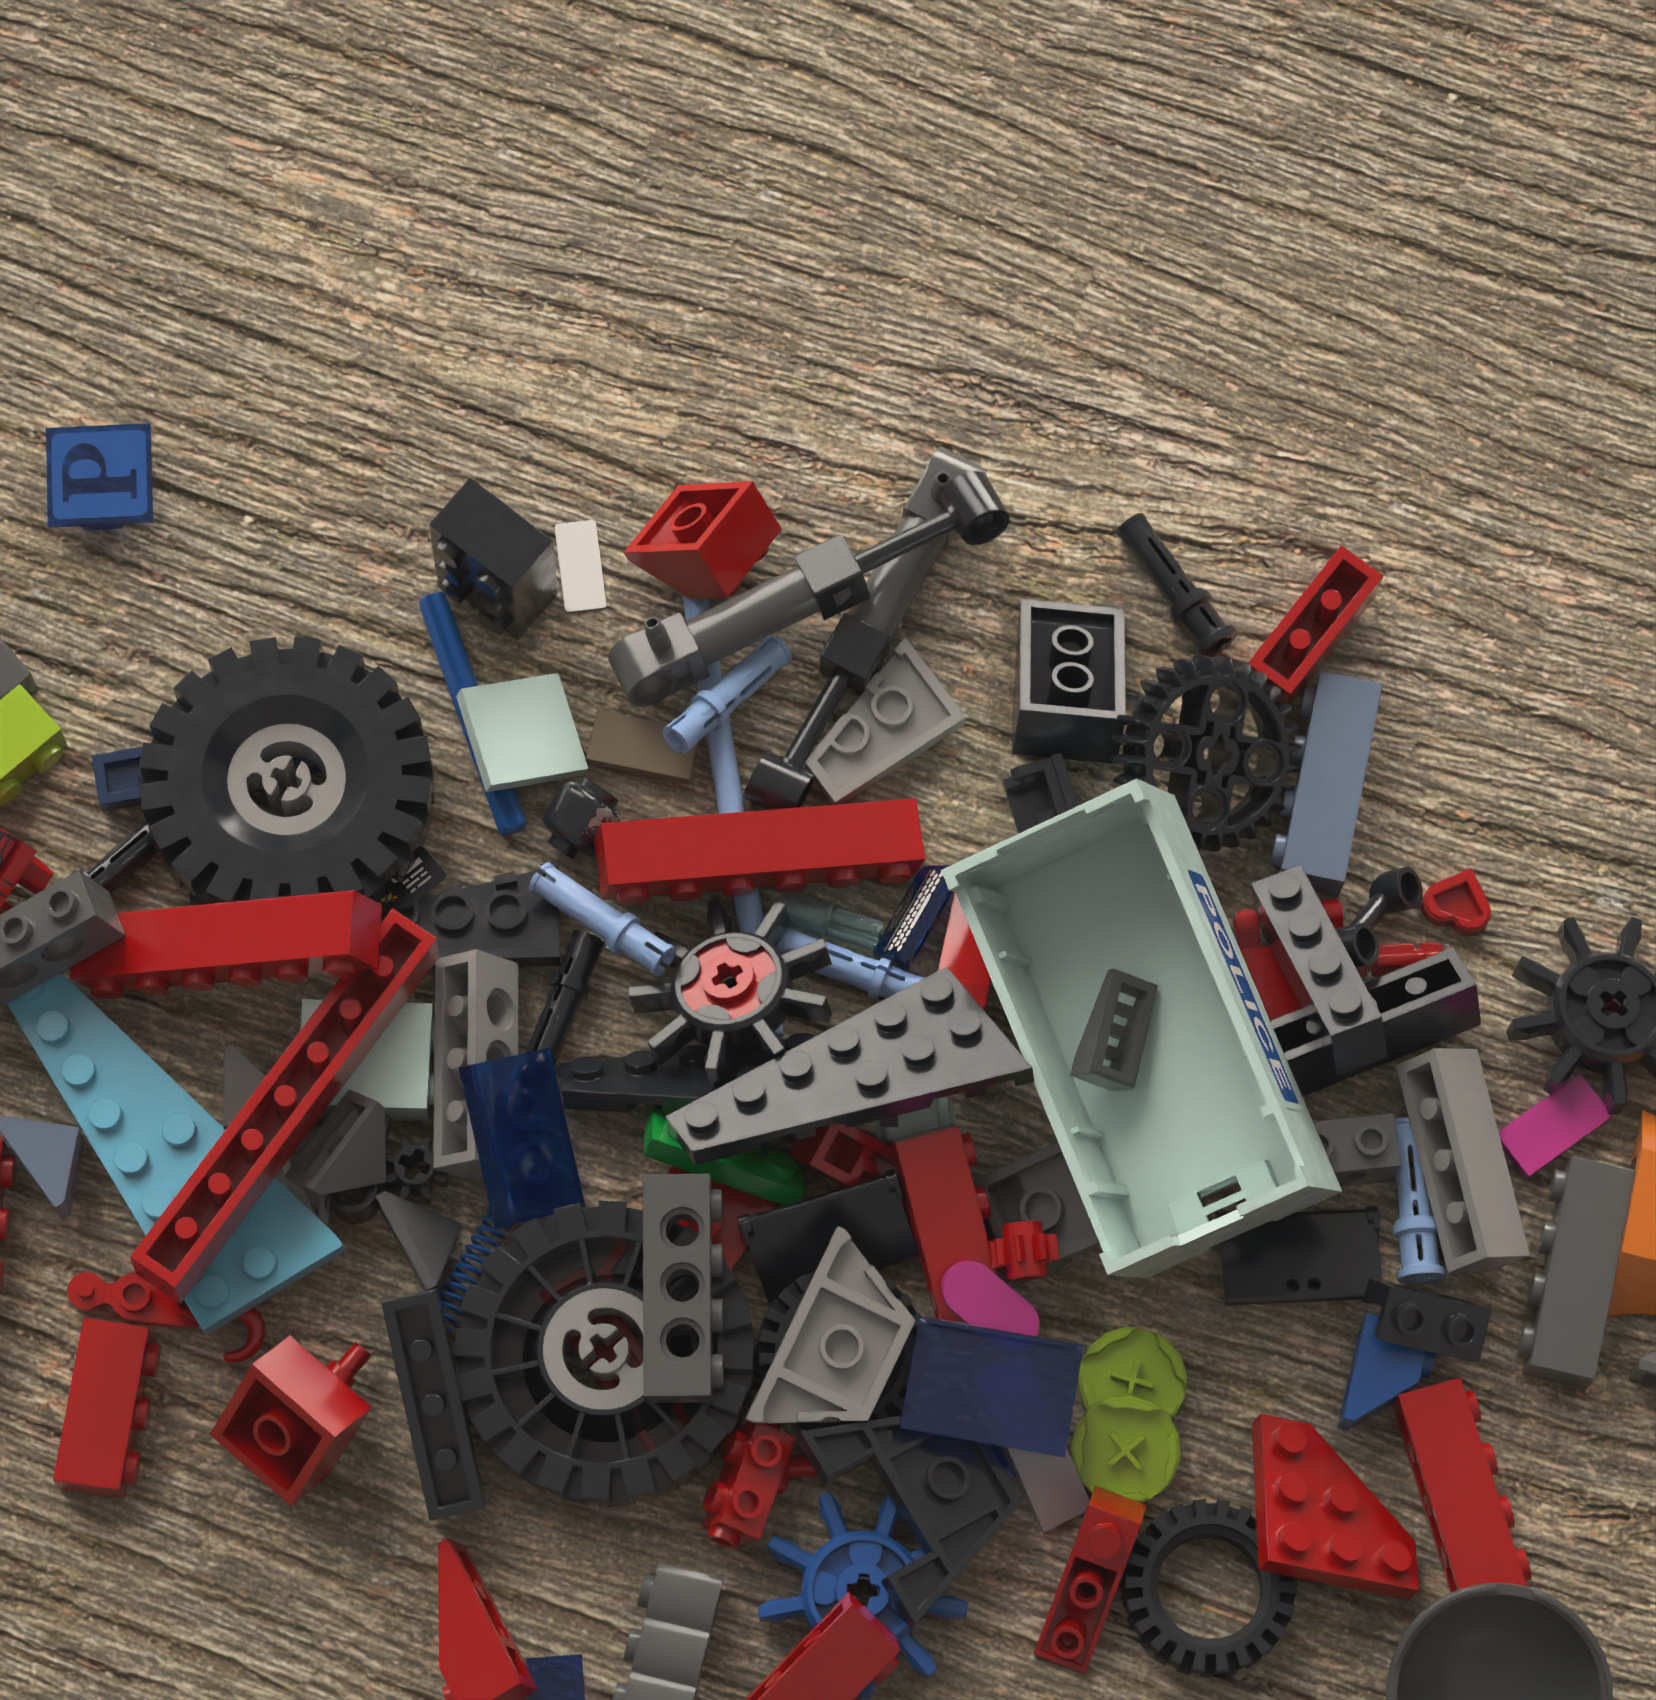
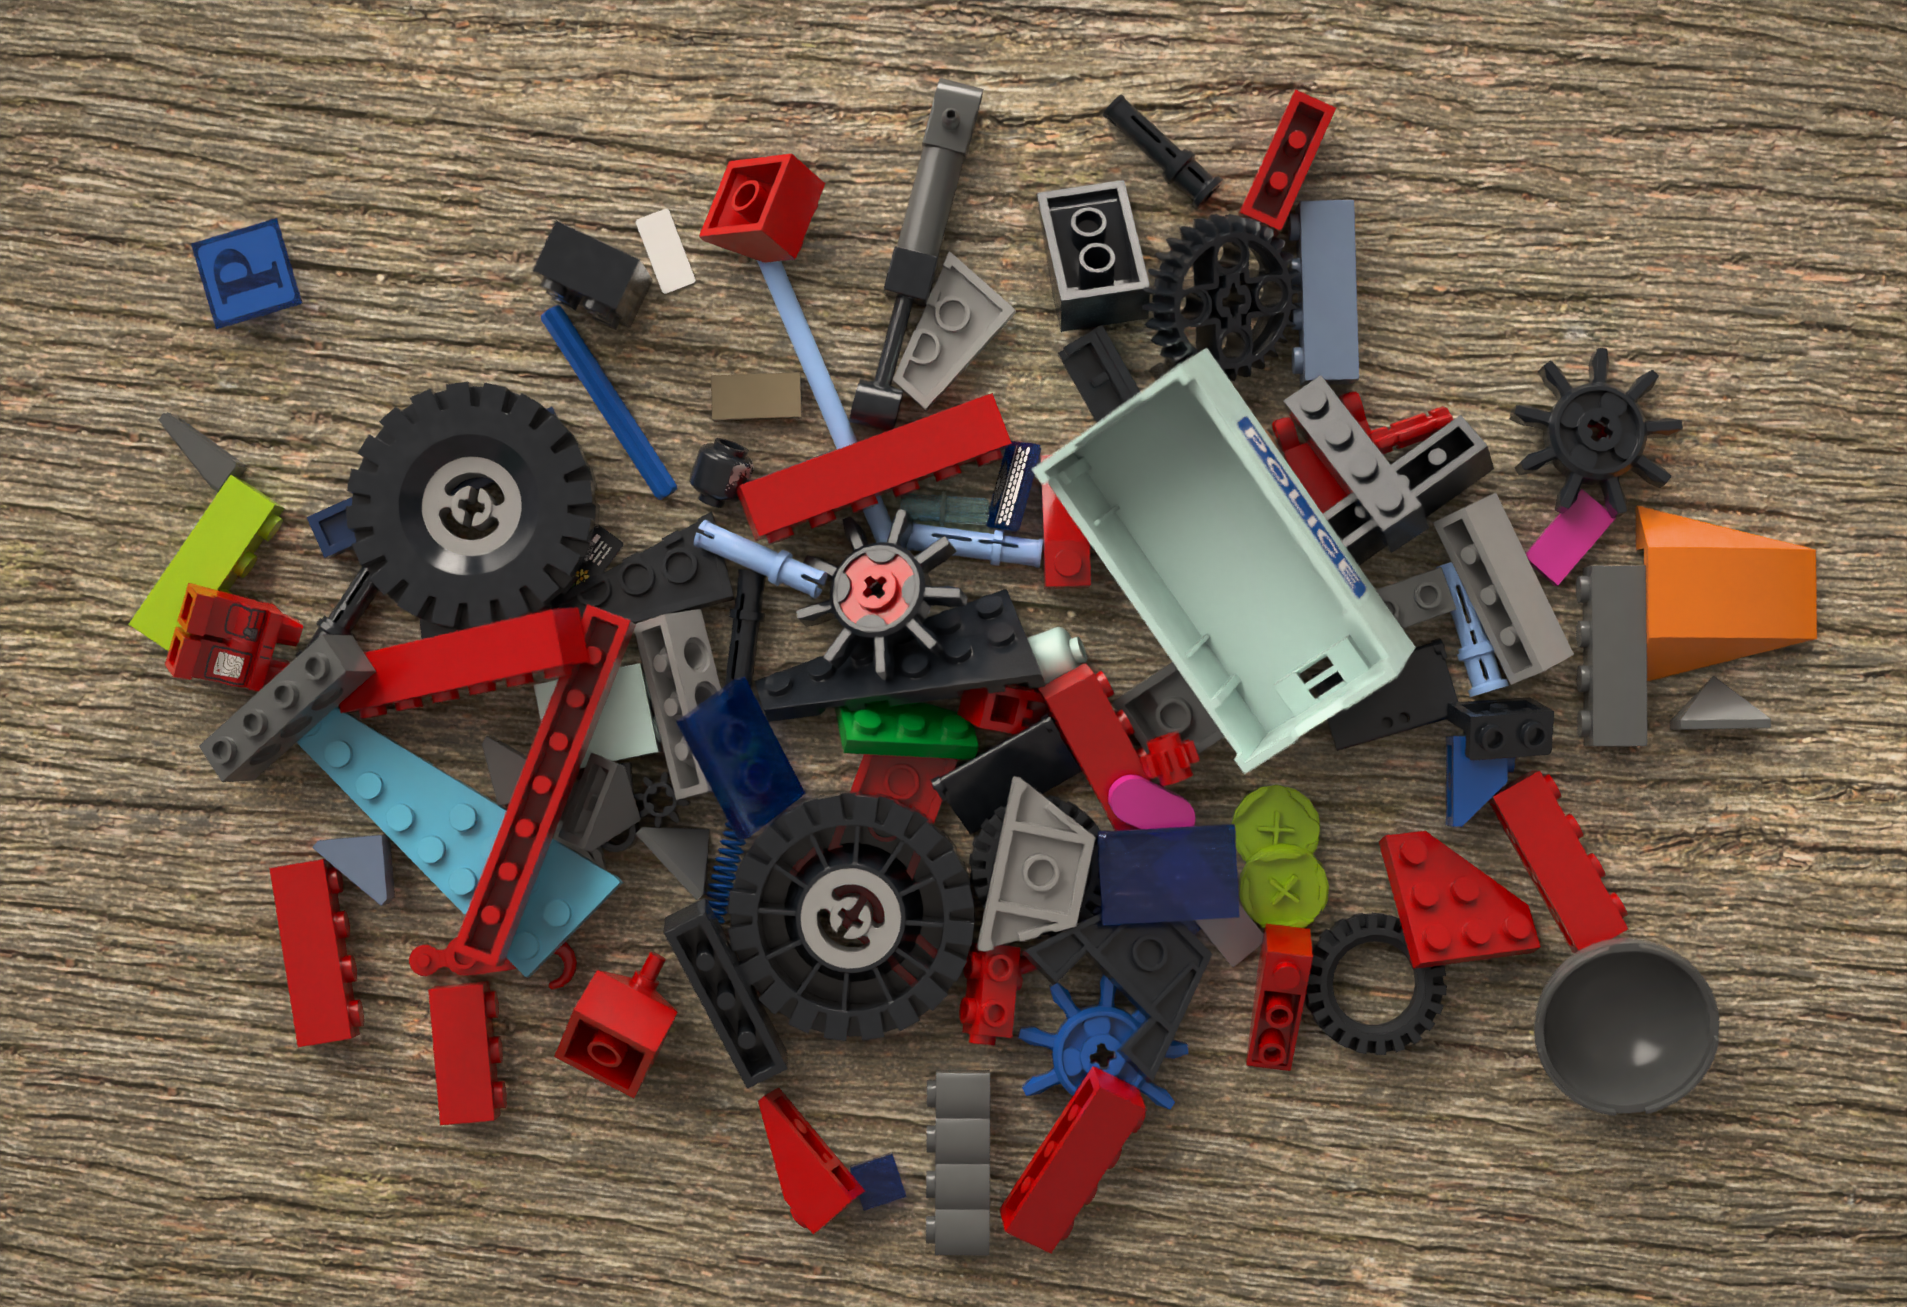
camera: 15 degrees left, 15 degrees up
light aqua tile [456,673,589,792] -> none
piece [608,471,1010,707] -> none
dark grey brick [643,1174,724,1404] -> none
light blue pin [662,635,792,755] -> none
wing [665,967,1035,1165] -> none
dark grey slope [1070,969,1158,1091] -> none
black bar [1335,867,1423,968] -> none
red tile [1421,868,1491,937] -> none

